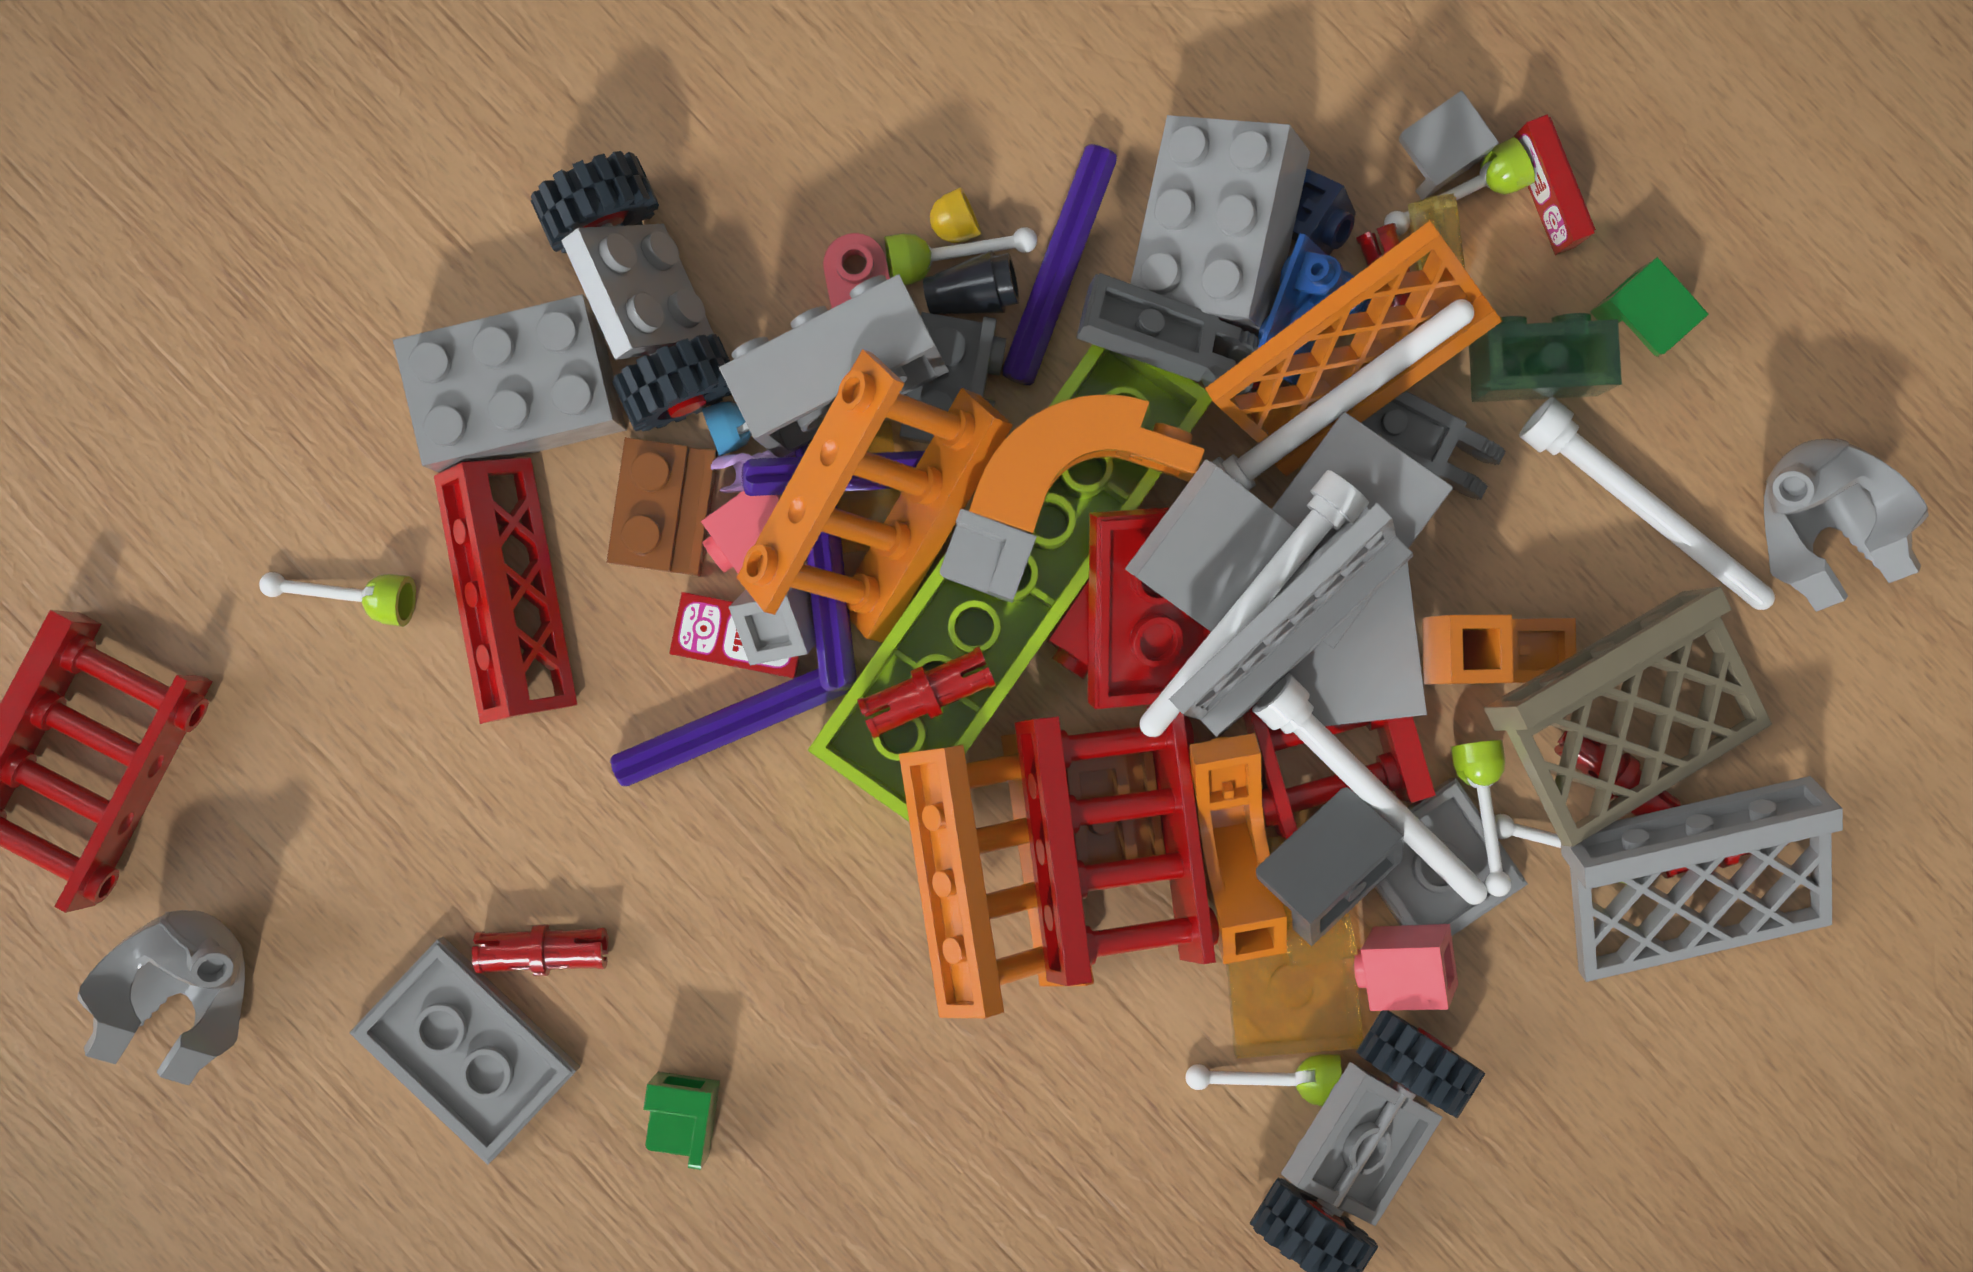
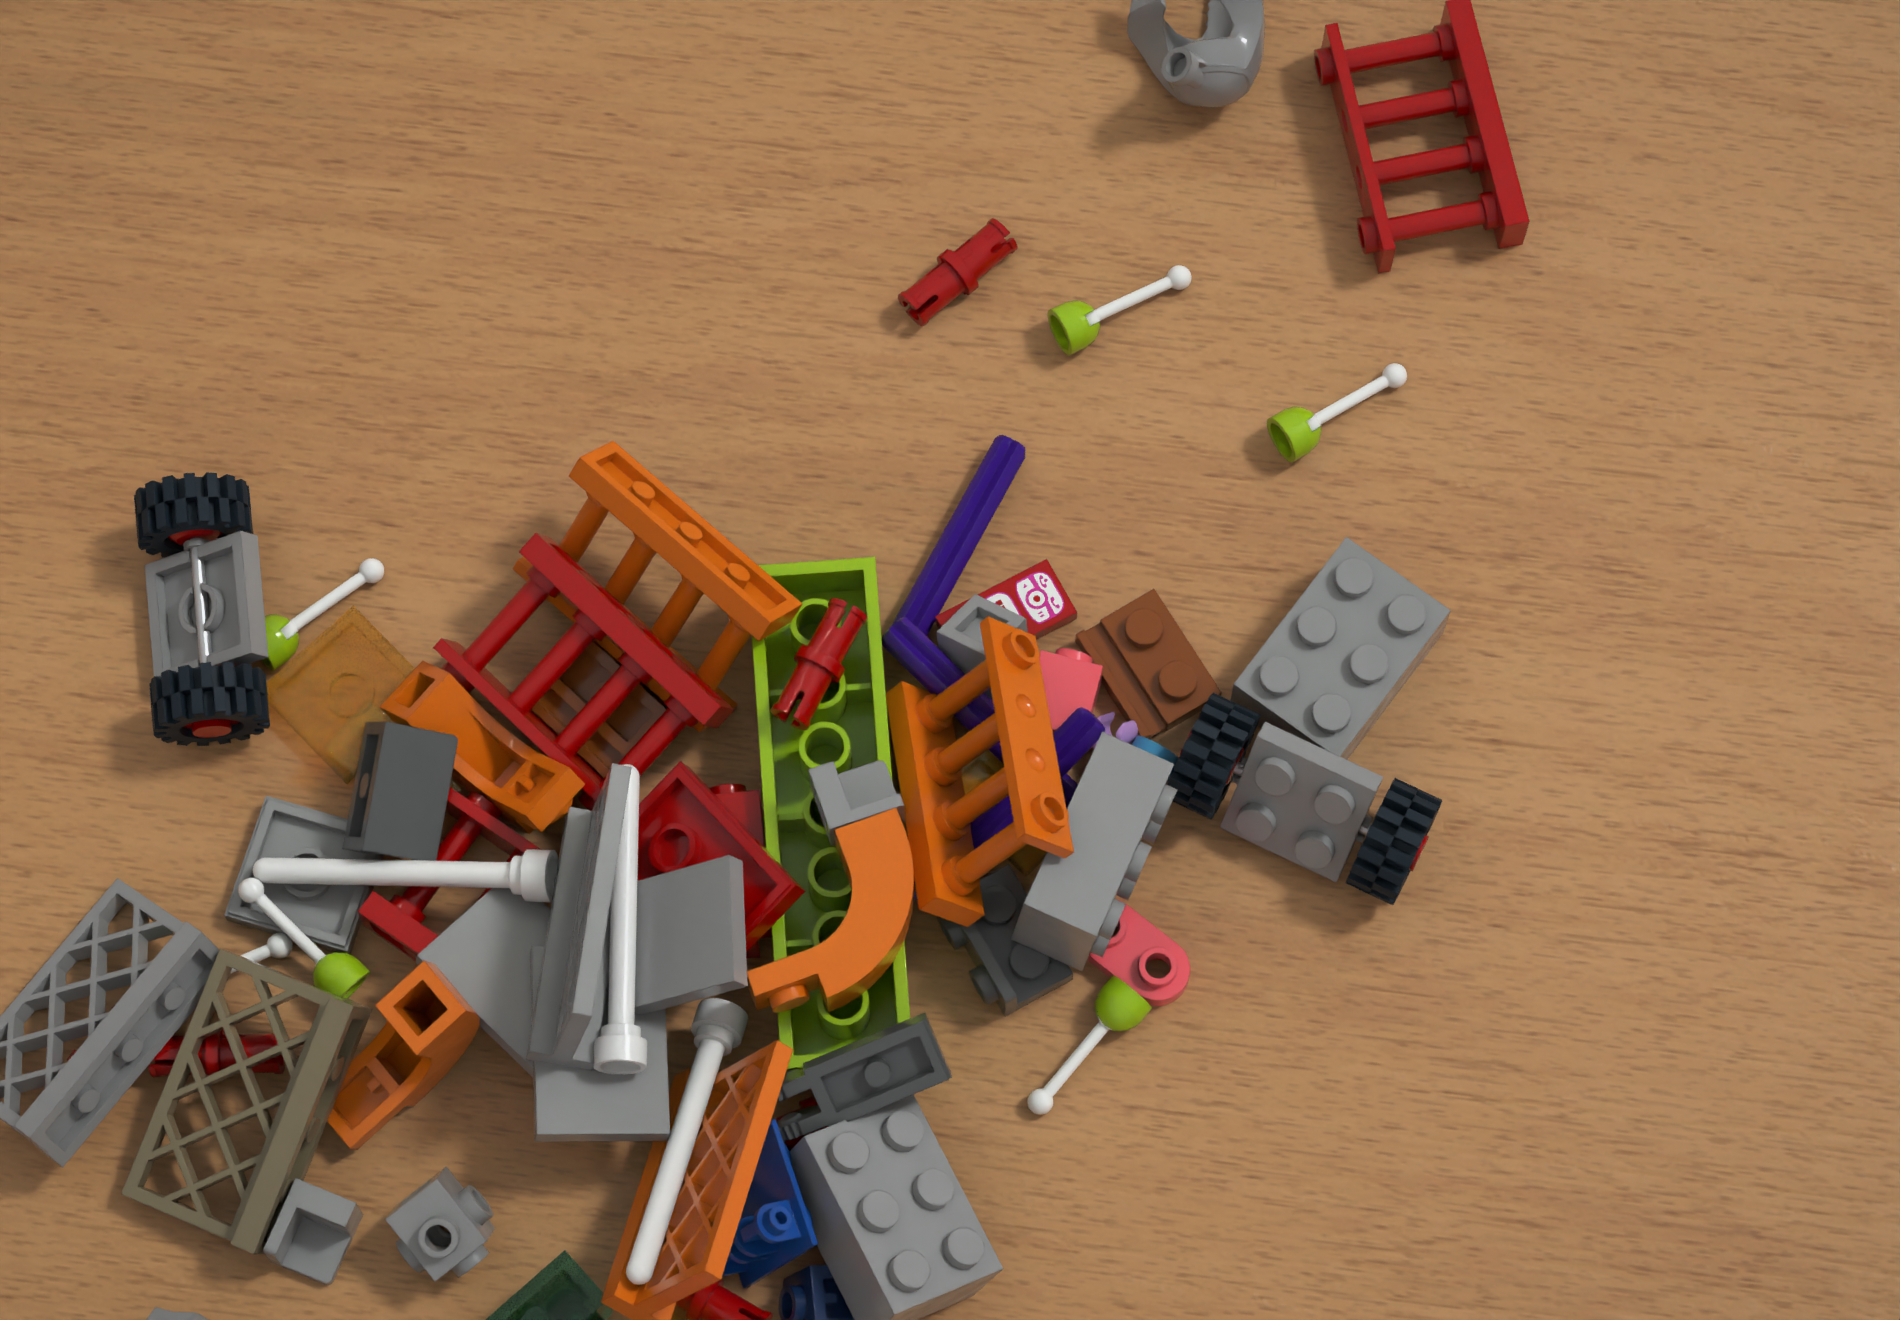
camera: 145 degrees right, 15 degrees down
light grey tile [350,937,580,1165] -> none
red fence [434,457,578,724] -> none
green panel [643,1072,720,1170] -> none
black cone [923,250,1019,314] -> none
yellow hinge [930,187,982,243] -> none
dark purple axle [1002,144,1117,385] -> none
coral brick [1354,924,1458,1011] -> none
dark grey hinge [1361,391,1506,500] -> none
white piece [1519,397,1775,610] -> none
none -> light grey panel [263,1178,363,1285]
none -> light grey brick [385,1167,495,1281]
none -> hinge [1047,265,1192,355]

